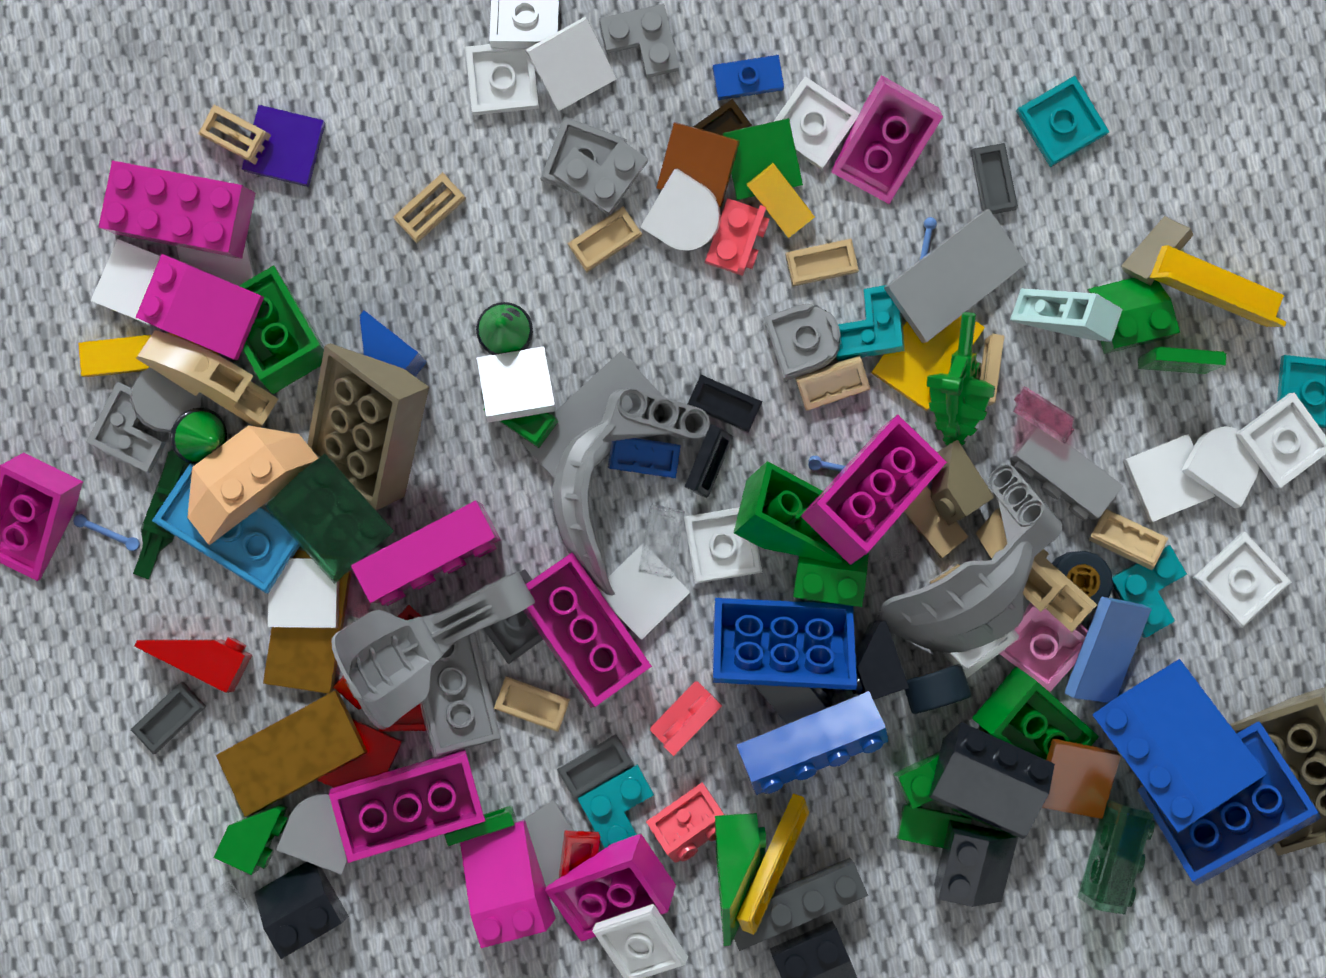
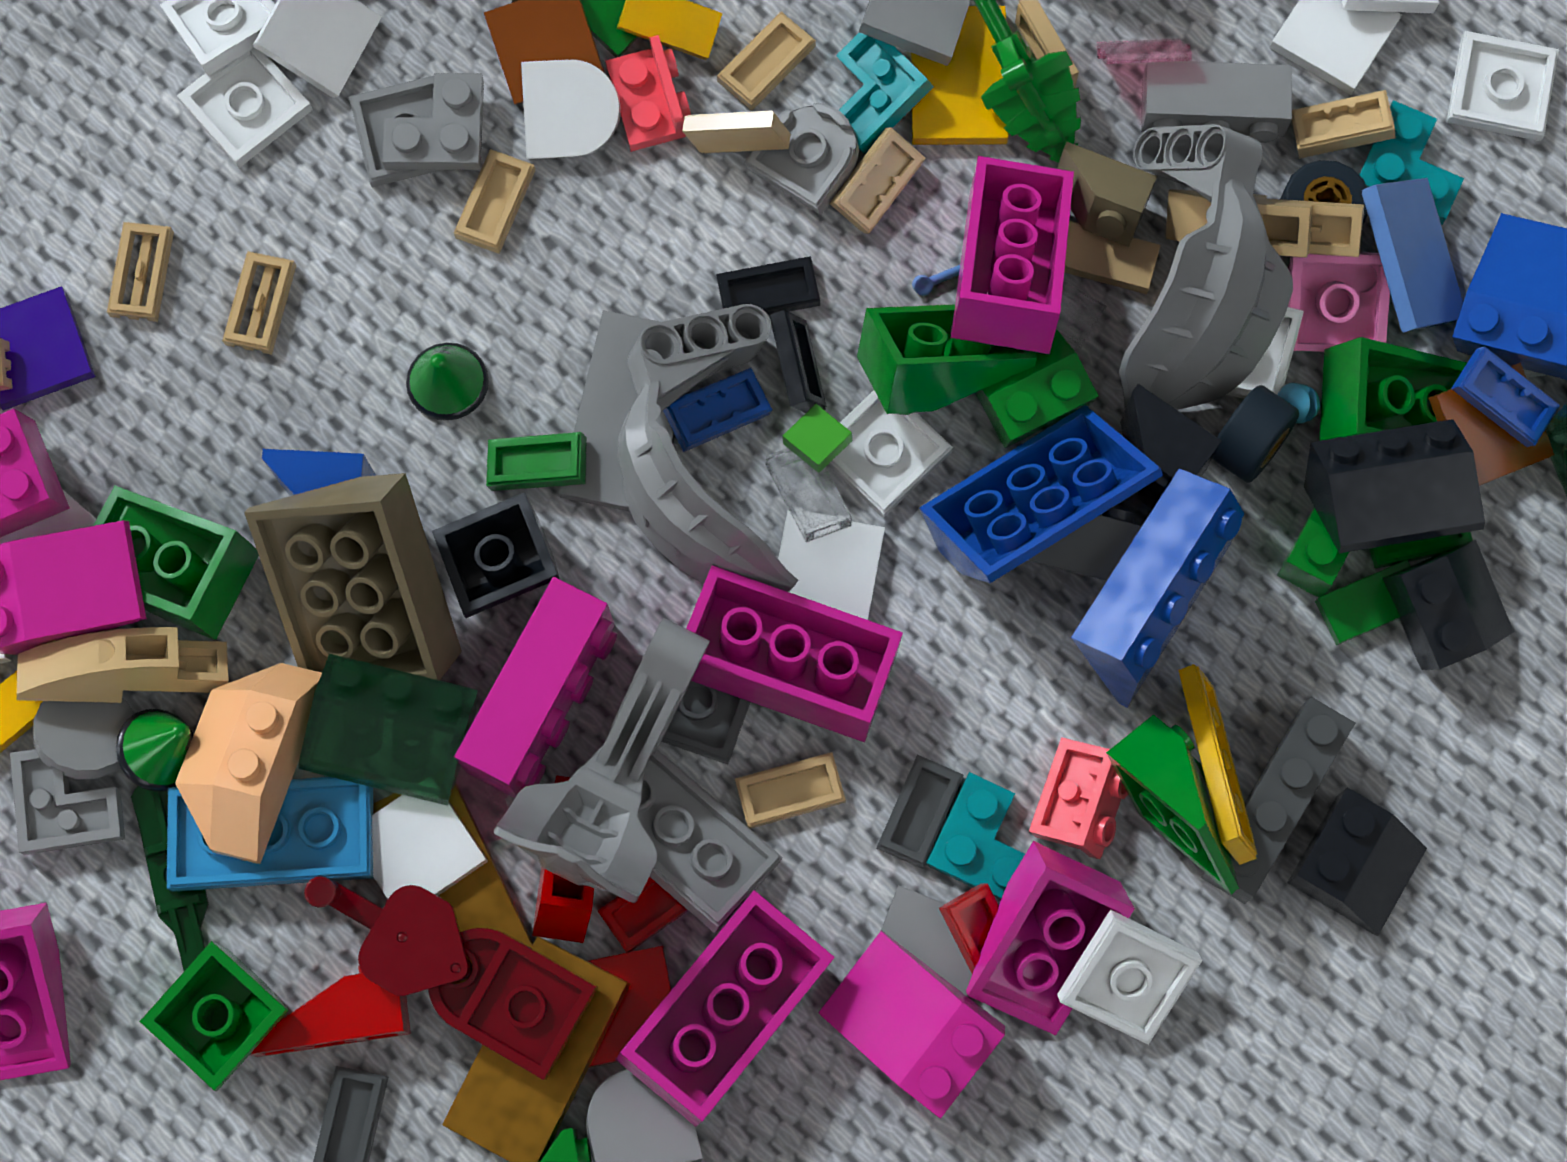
camera: 30 degrees left, 10 degrees down
medium blue hinge [73,514,140,551] -> none
green tile [444,806,516,846] -> none
white tile [477,347,555,423] -> none
coral bracket [650,681,722,756] -> none
none -> tan tile [107,222,174,322]
none -> green slope [139,941,289,1091]
none -> dark red plate [304,876,598,1080]
none -> black slope [432,492,560,618]
none -> tan tile [682,110,791,153]
none -> bright green tile [782,404,853,473]
none -> medium azure hinge [1278,382,1321,423]
none -> blue plate [1451,346,1560,447]

